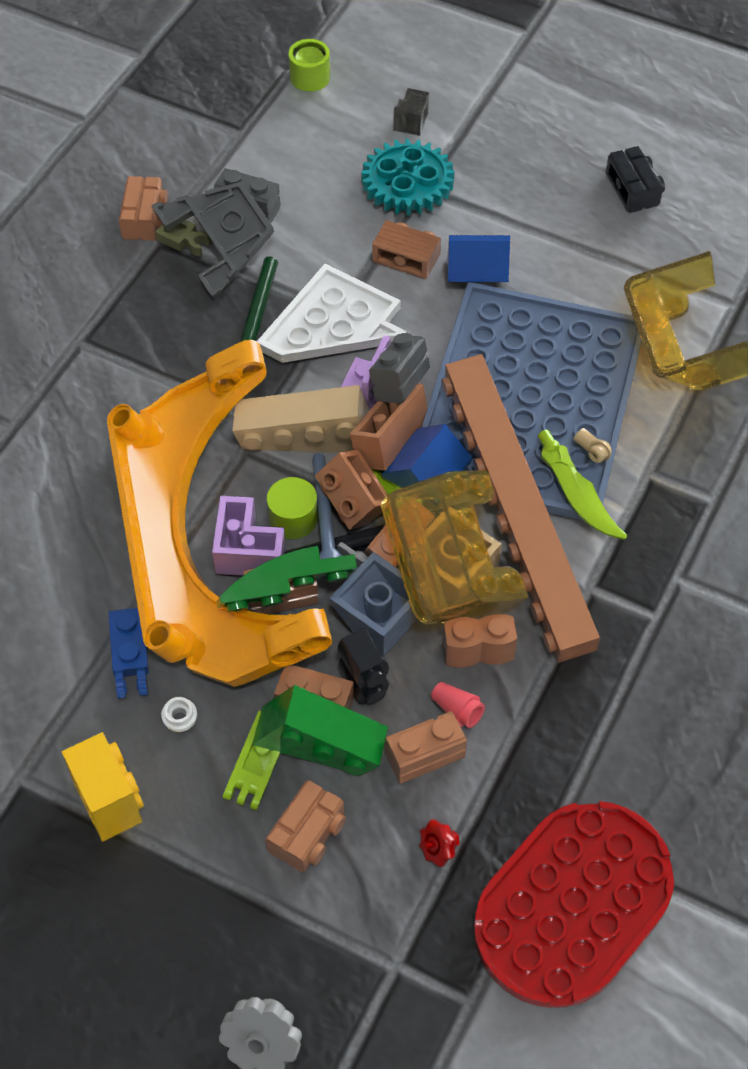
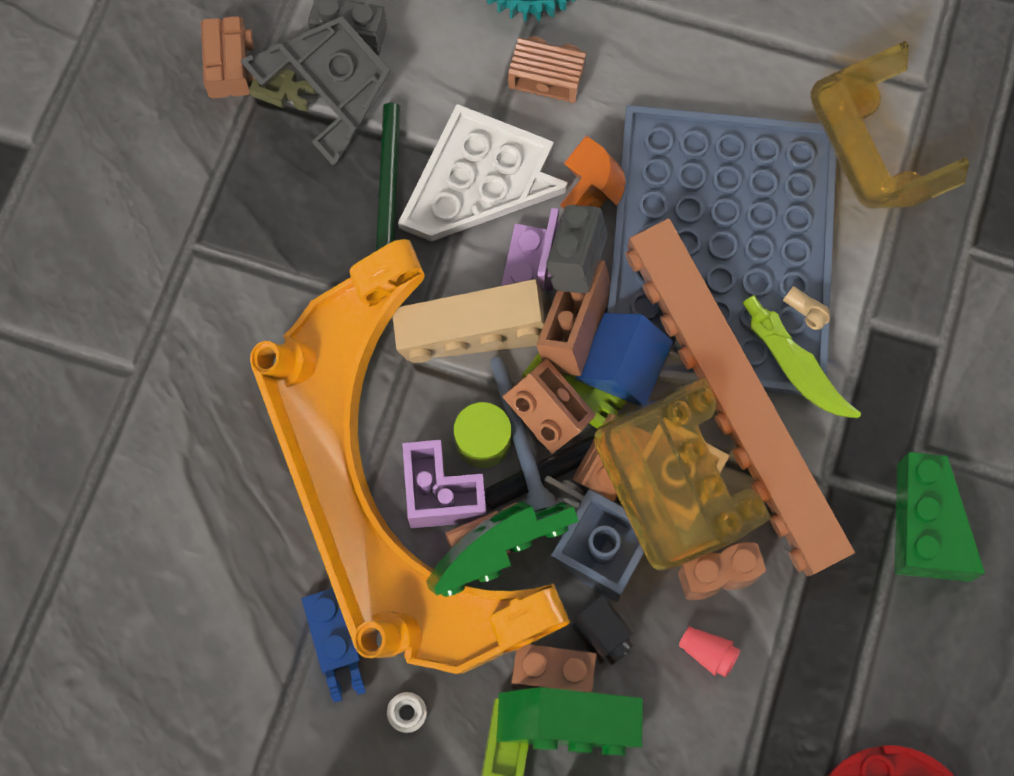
camera: 10 degrees left, 15 degrees up
nougat brick [385,711,467,784] -> none
blue slope [447,235,510,282] -> none
none -> orange brick [560,136,625,210]
none -> green wedge [894,452,985,582]

